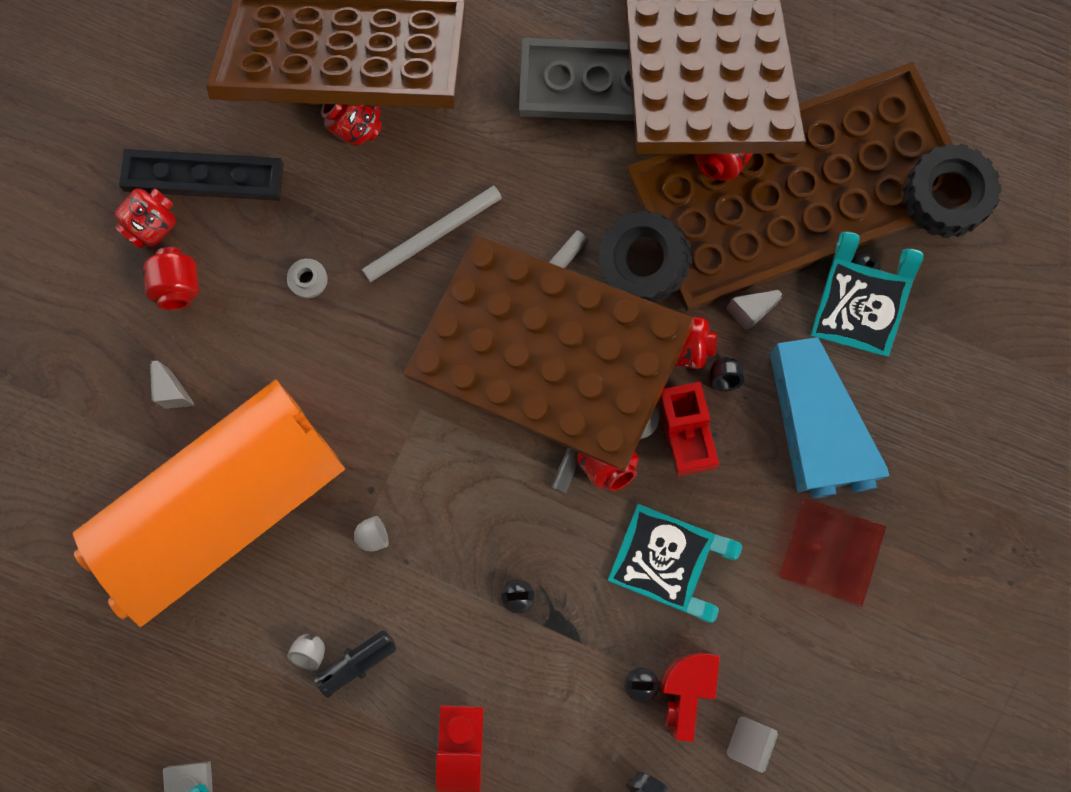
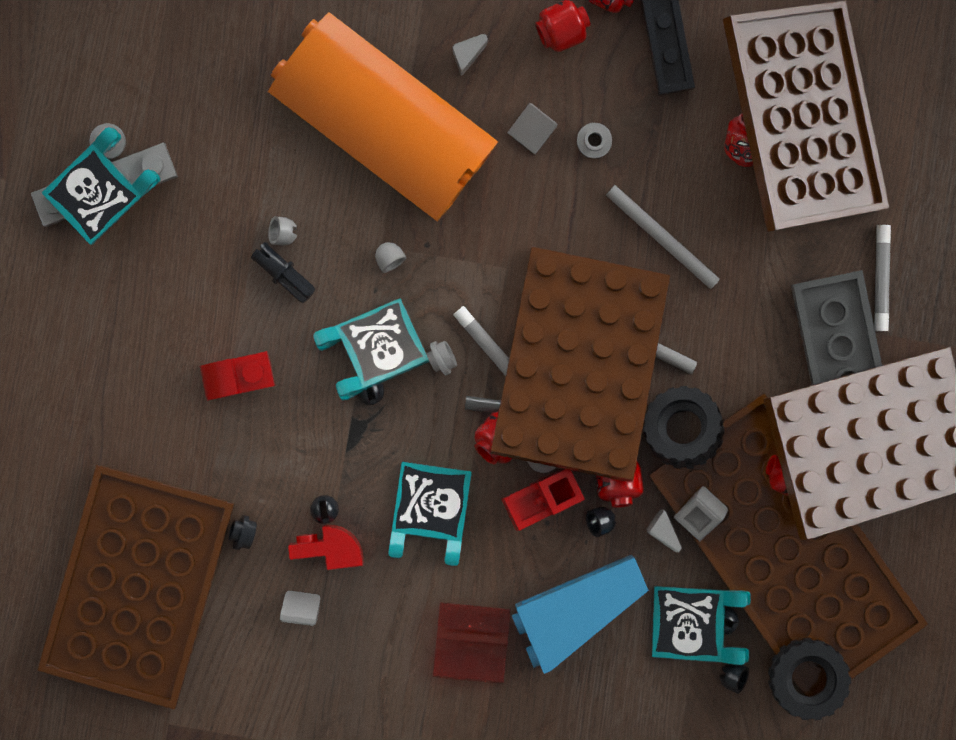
camera: 80 degrees right, 10 degrees up
none -> flag [313,298,429,401]
none -> light grey plate [427,341,457,375]
none -> light grey bar [453,306,509,376]
none -> light grey slope [507,103,558,155]
none -> light grey slope [674,486,728,541]
none -> black hinge [719,663,749,694]
none -> light grey bar [874,225,891,331]

